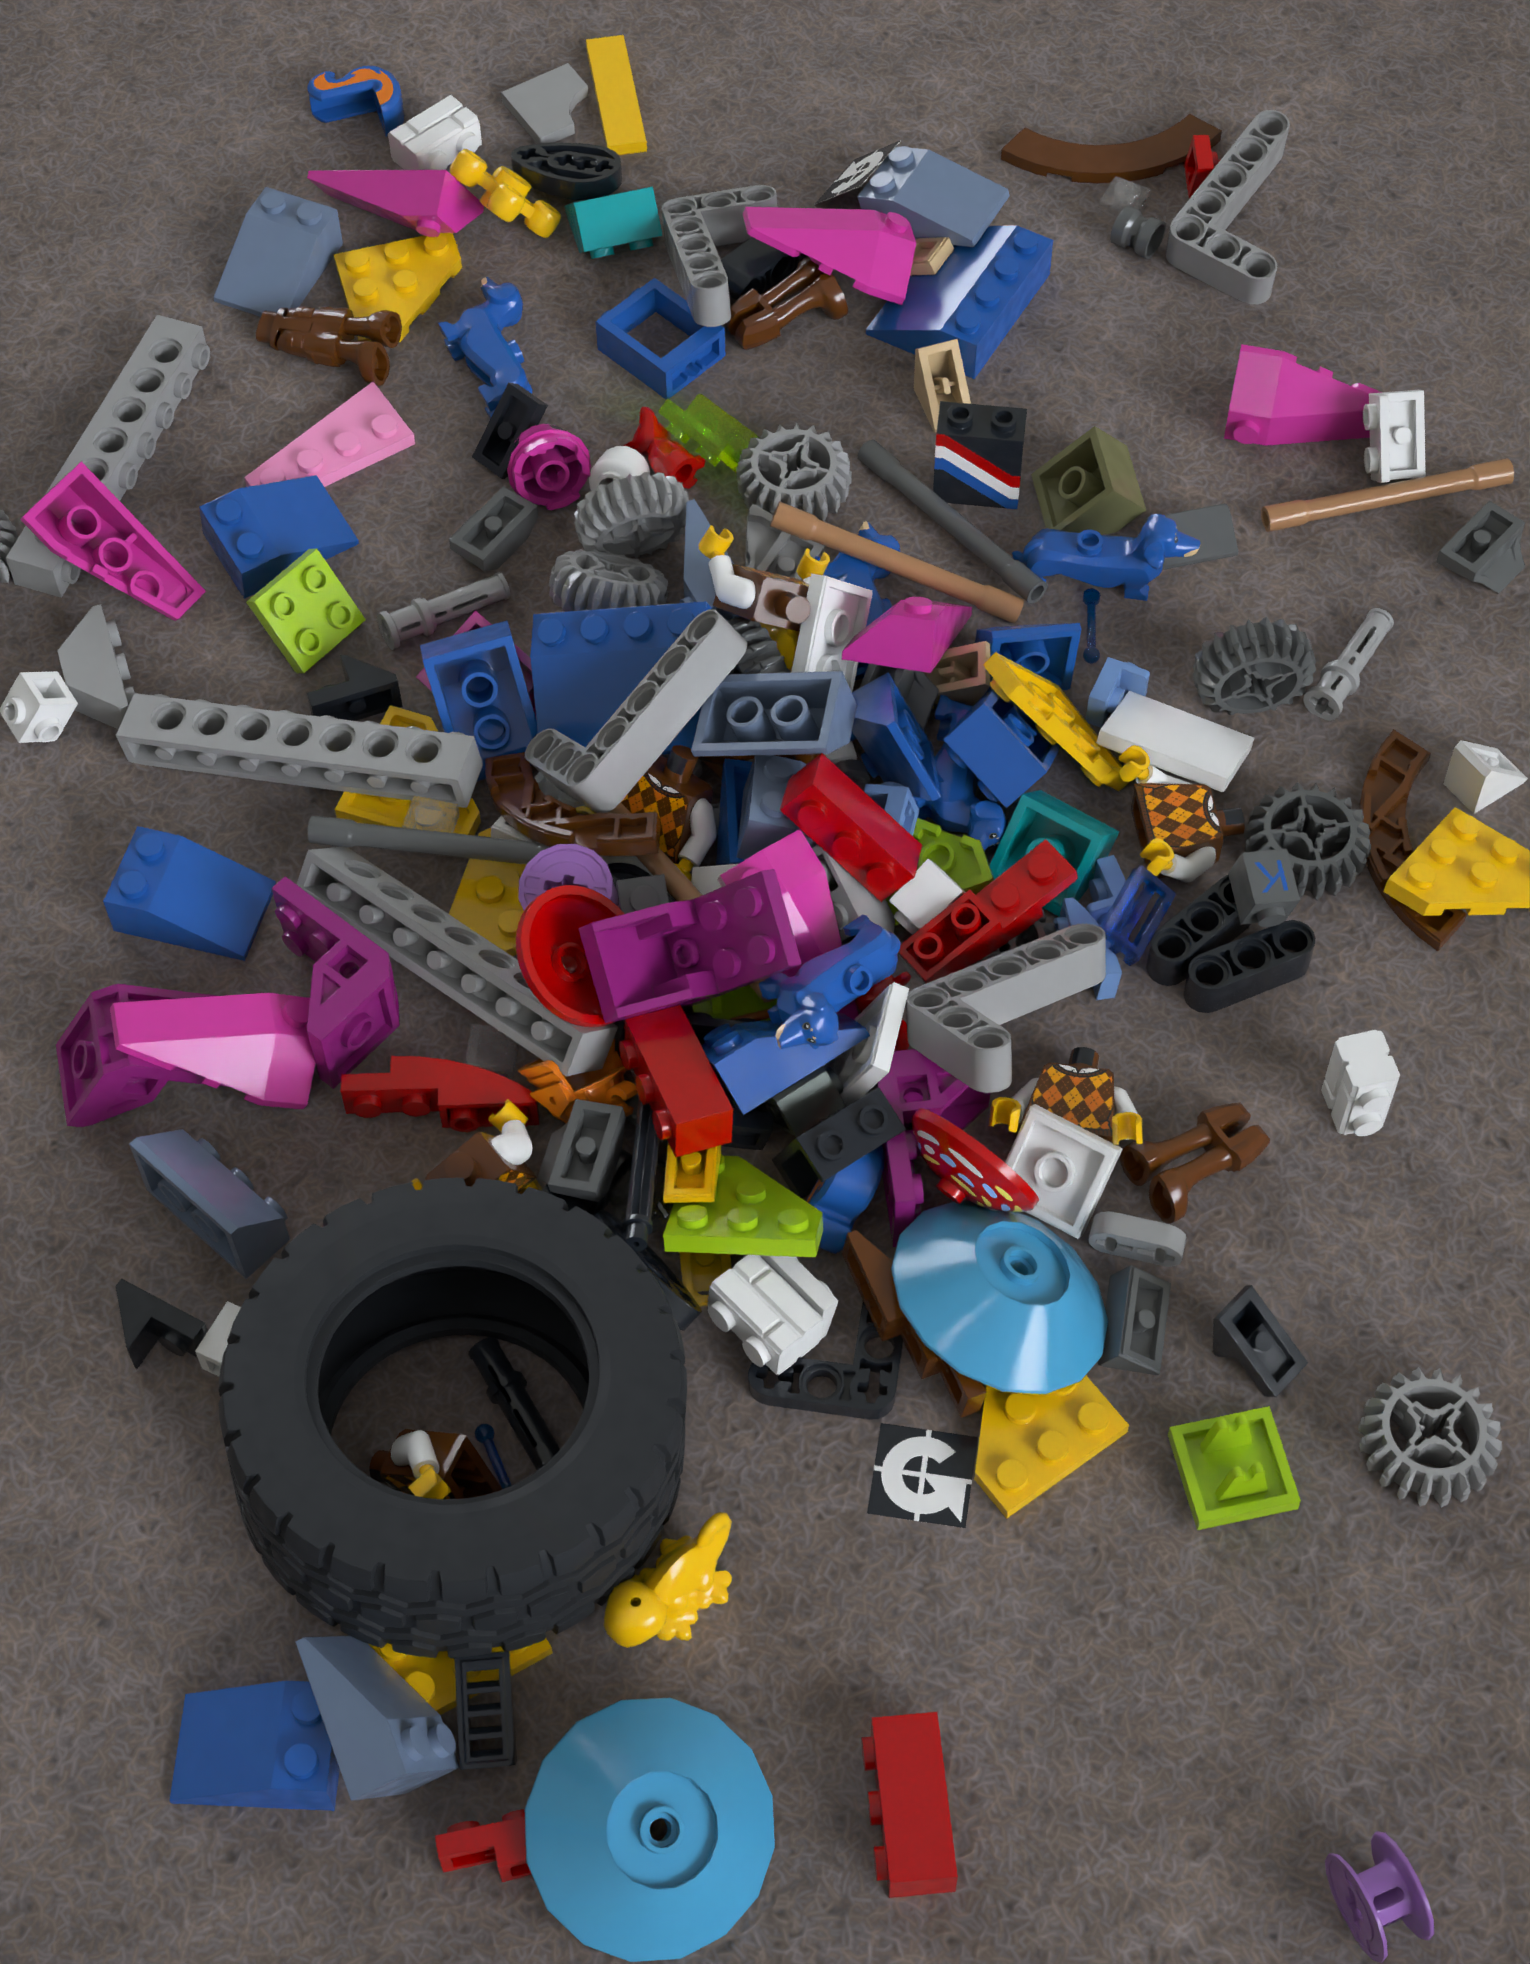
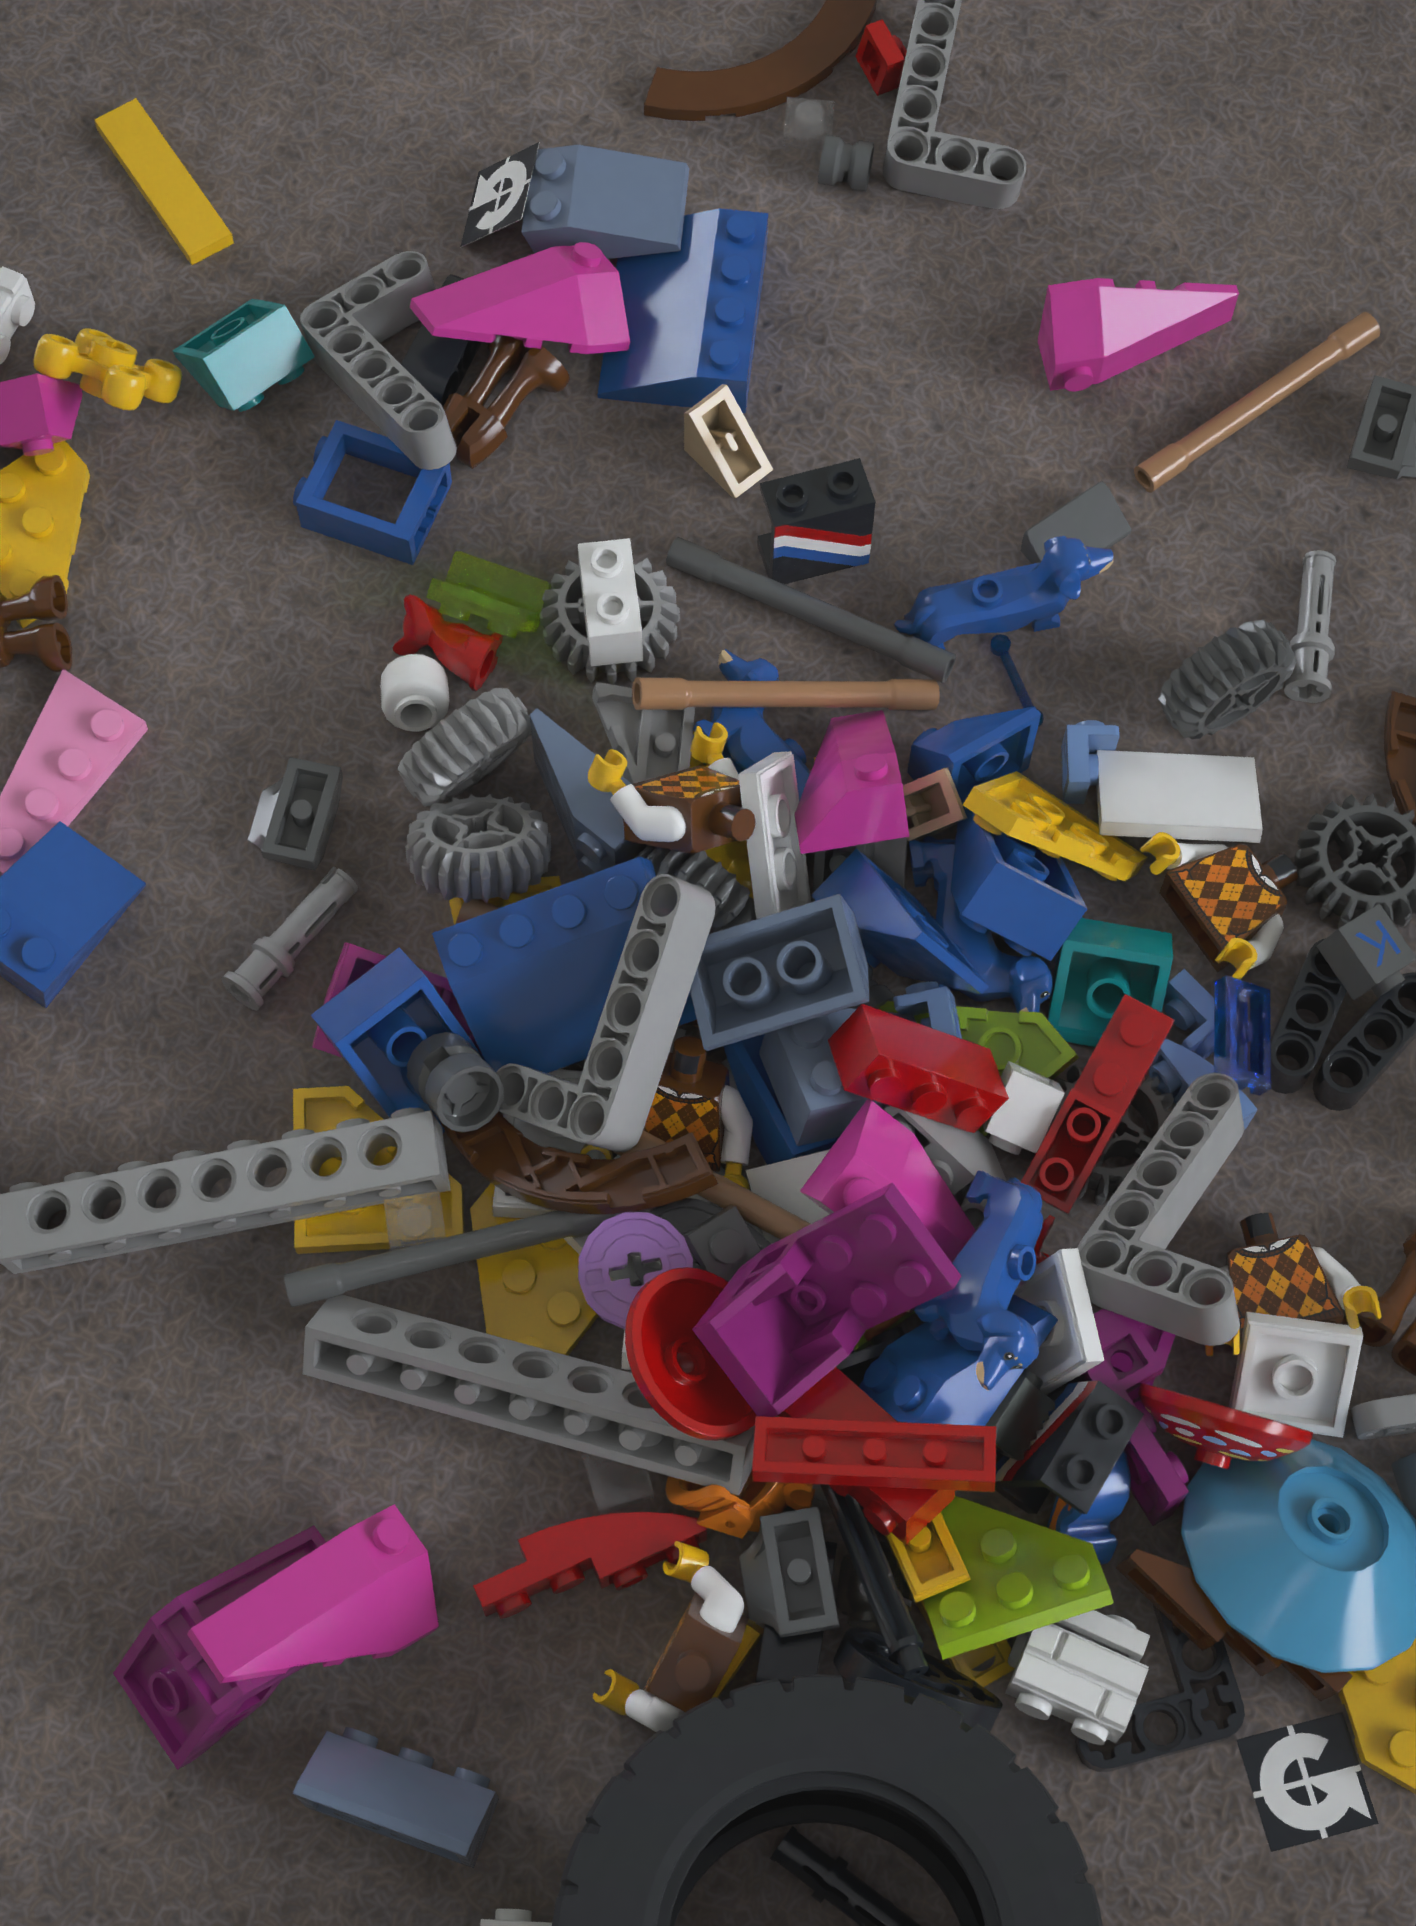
camera: 25 degrees left, 10 degrees up
blue slope [103,826,276,961] -> none
lime plate [246,548,366,673] -> none
magenta bracket [271,876,400,1089] -> none
black slope [307,655,403,721] -> none
blue animal [438,277,533,419] -> none
black slope [472,383,548,479] -> none
light grey tile [501,63,589,144] -> none
dark pink cone [507,424,591,510] -> none
black piece [511,142,622,200] -> none
tan tile [910,237,954,276] -> none
olive slope [1031,426,1146,535] -> none
white bracket [1363,390,1426,483] -> none
none -> dark grey wheel [407,1032,504,1132]
none -> white brick [578,538,643,667]
none -> red plate [752,1416,996,1492]

